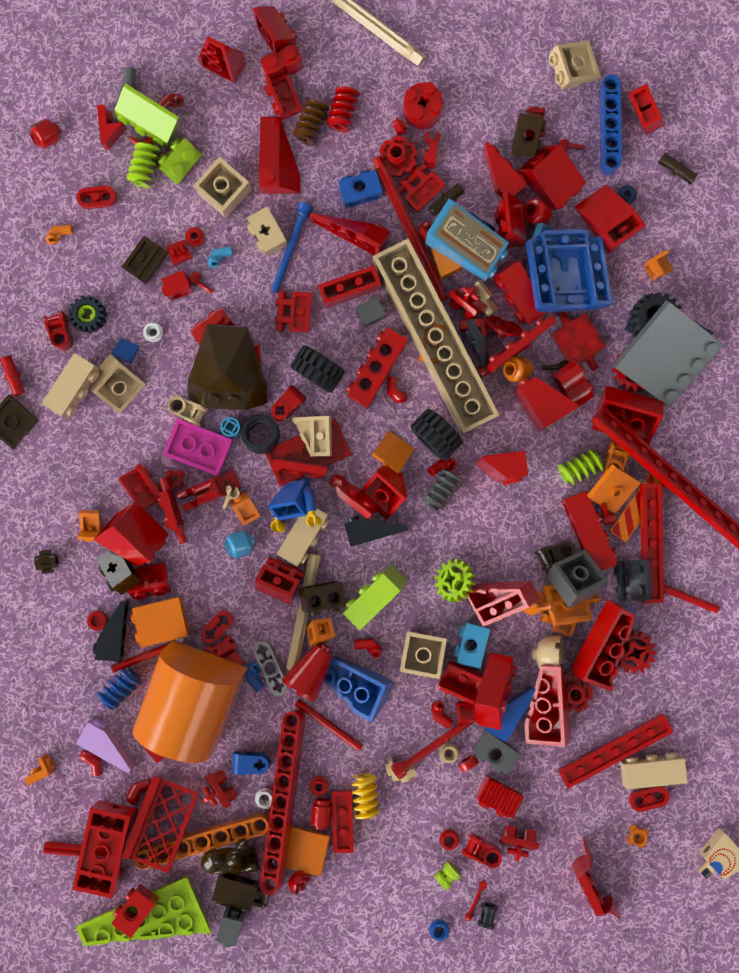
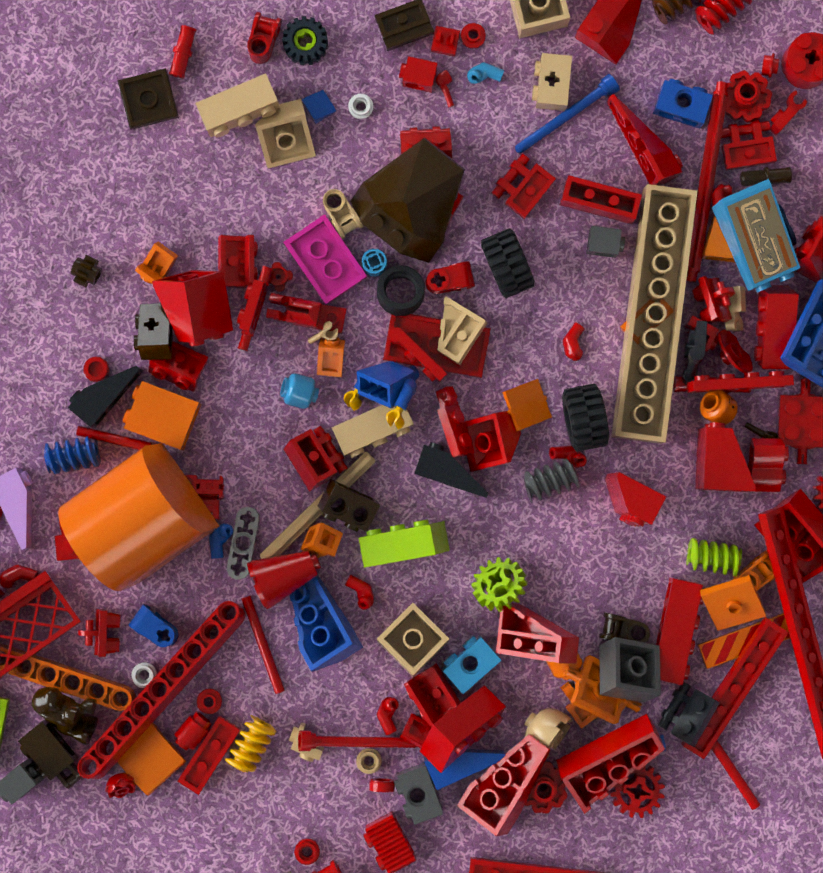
camera: 30 degrees right, 0 degrees up
red beam [201,610,234,643] -> none
red brick [346,327,408,410] -> none
red hand [601,503,615,524] -> none

